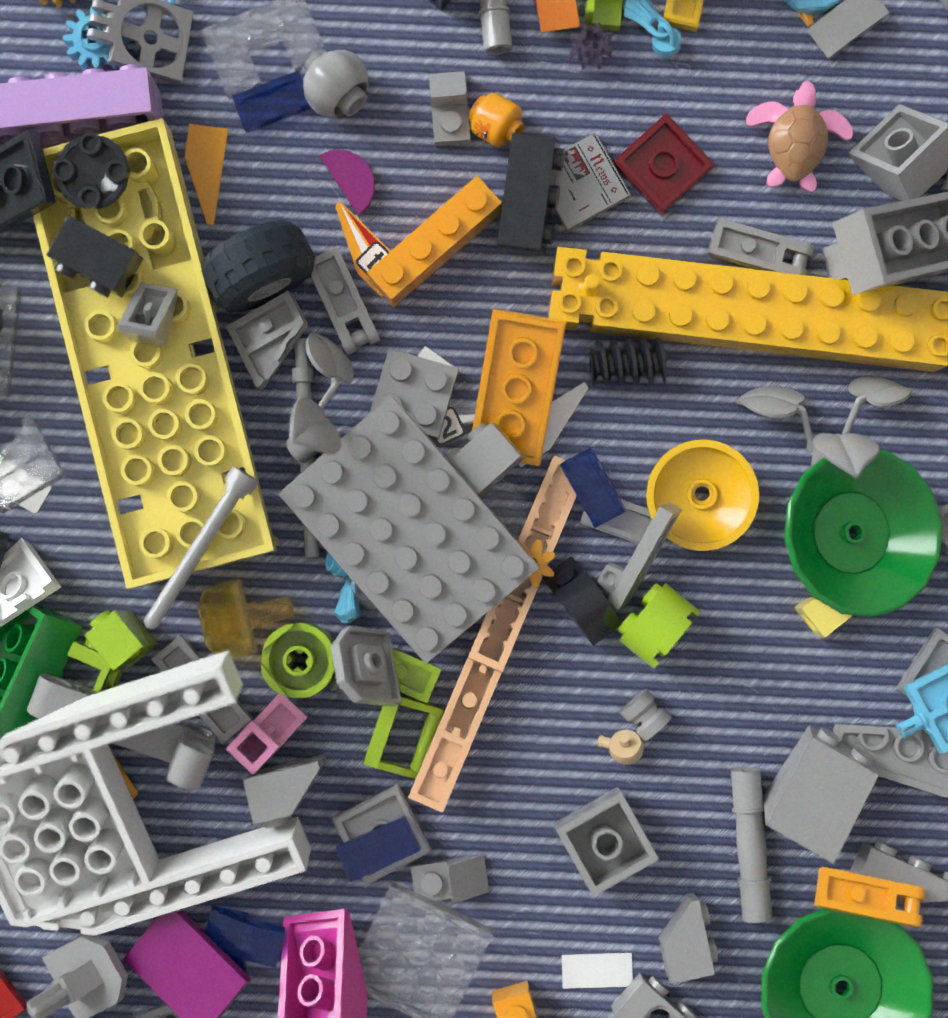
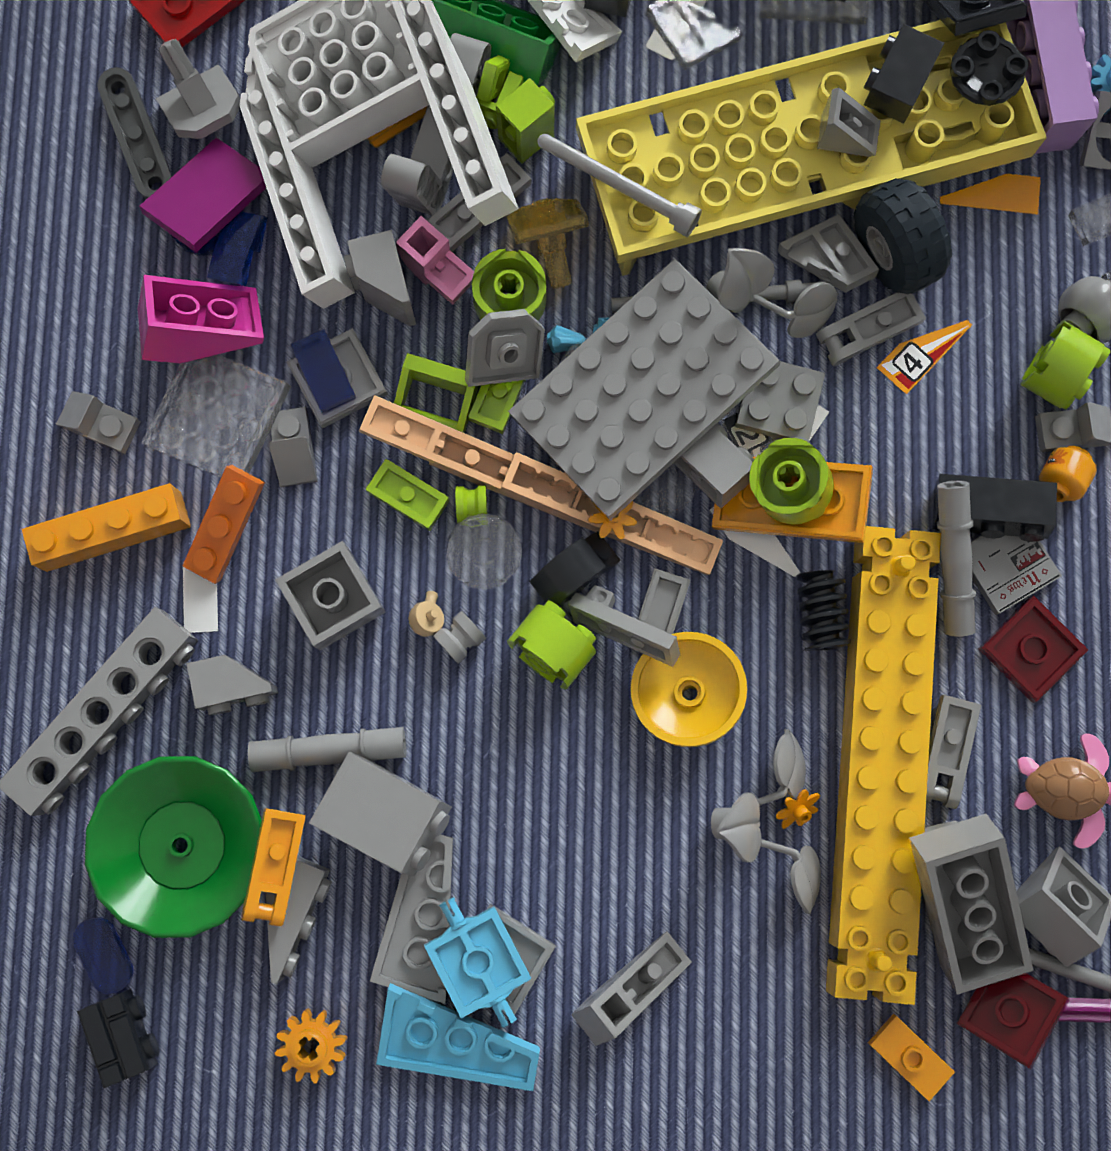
camera: 85 degrees right, 5 degrees down
clear blue tile [232,71,312,133] -> none
magenta tile [319,150,375,218] -> none
light orange brick [367,175,502,308] -> none
clear blue tile [559,447,627,528] -> none
green dish [784,449,943,618] -> none
light yellow brick [794,597,853,638] -> none
none -> orange plate [182,465,265,584]
none -> lime plate [365,458,450,531]
none -> clear tile [446,513,522,590]
none -> lime wheel [455,485,488,524]
none -> lime tile [476,55,510,102]
none -> lime brick [749,438,834,524]
none -> light orange plant [775,789,820,829]
none -> light grey piece [937,481,976,637]
none -> lime brick [1021,320,1111,410]

